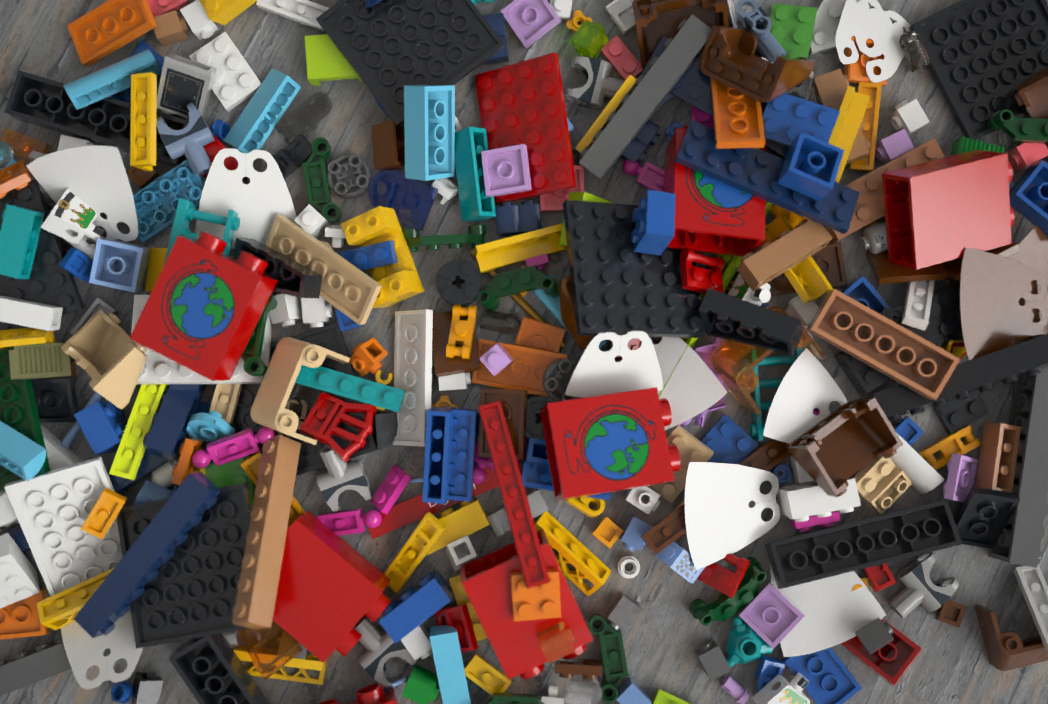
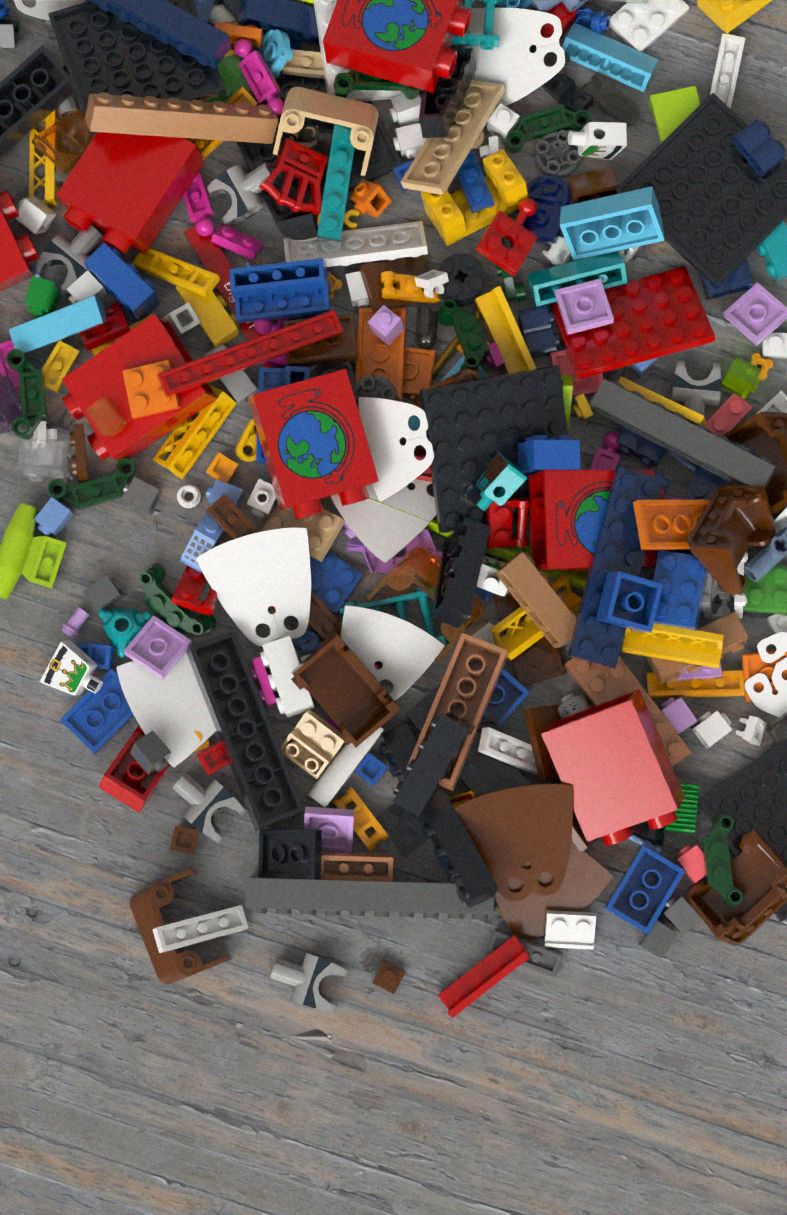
camera: 85 degrees right, 5 degrees down
none -> white brick [15,197,57,234]
none -> black wedge [393,712,476,816]
none -> white tile [414,270,449,298]
none -> torso [474,452,527,511]
none -> red plate [475,197,538,276]
none -> white torso [568,122,627,160]
none -> yellow plate [572,393,593,423]
none -> blue plate [591,10,610,34]
none -> white tile [736,716,767,746]

